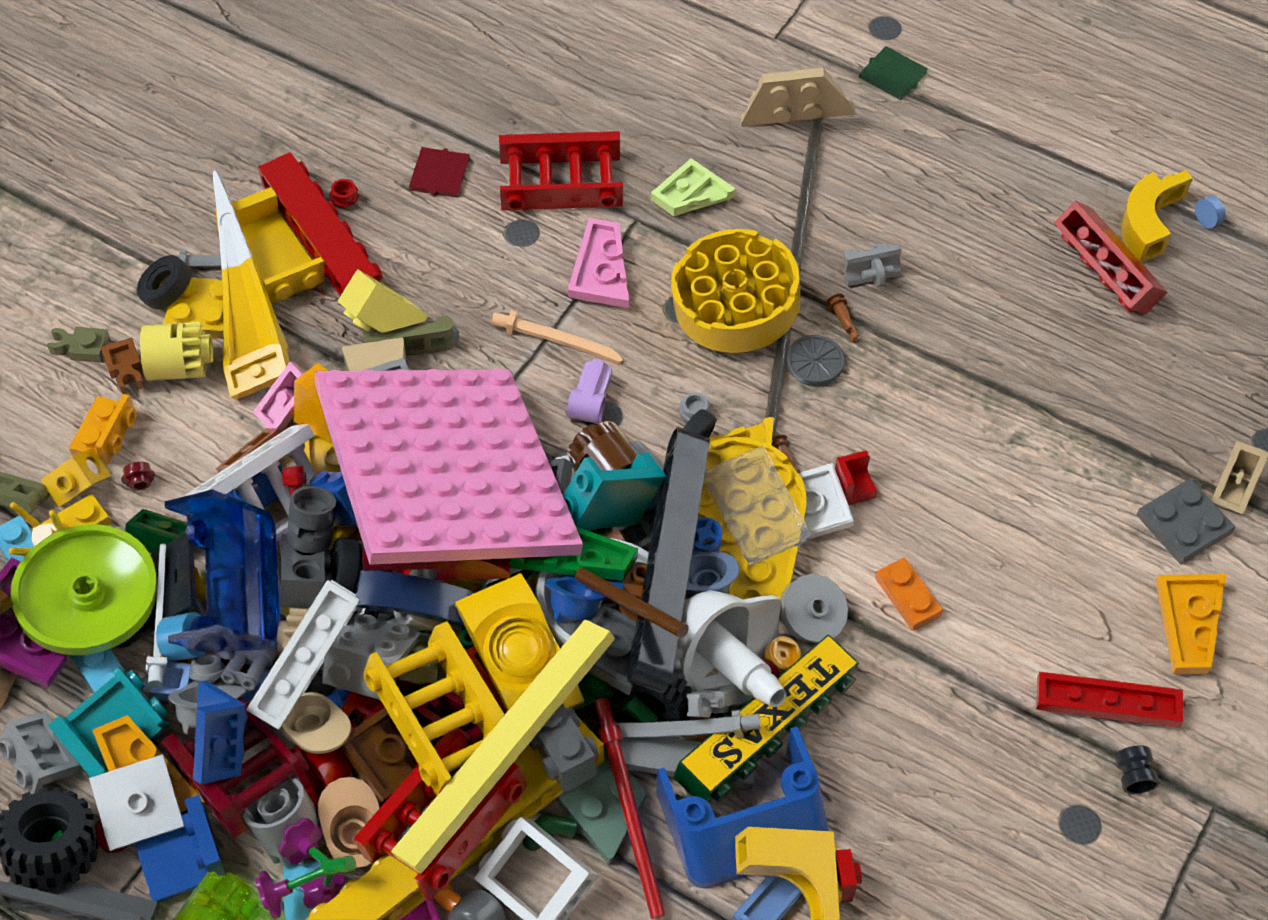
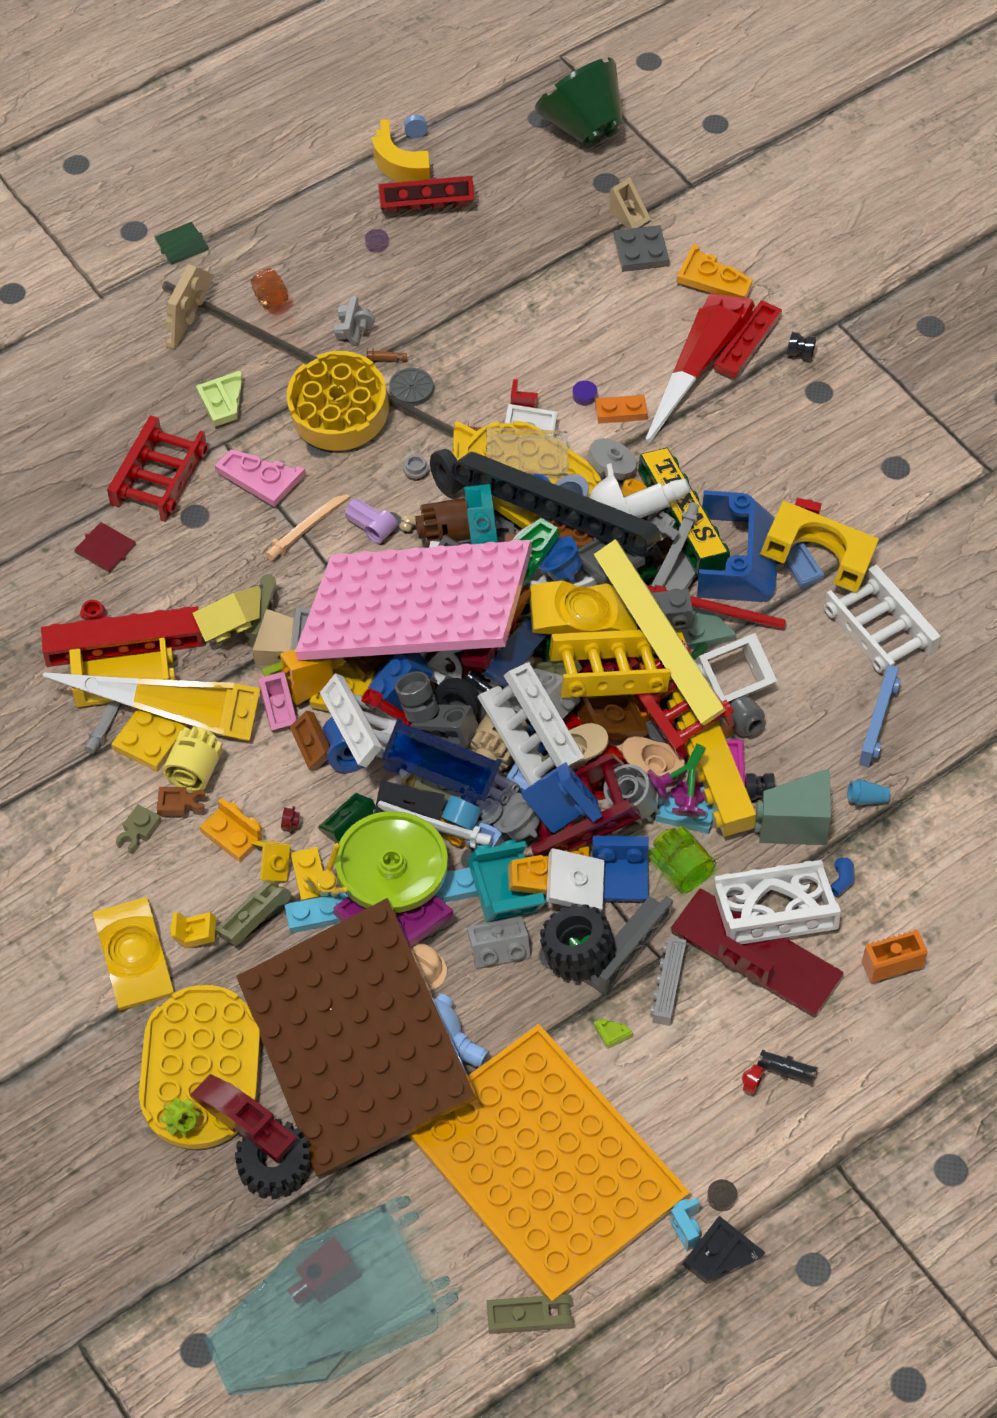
camera: 65 degrees left, 0 degrees up
black tyre [137,255,191,309] -> none
reddish brown bar [575,568,689,638] -> none
none -> clear orange gear [251,268,288,311]
none -> clear purple tile [365,229,389,252]
none -> dark purple tile [572,381,597,405]
none -> red plate [646,293,755,444]

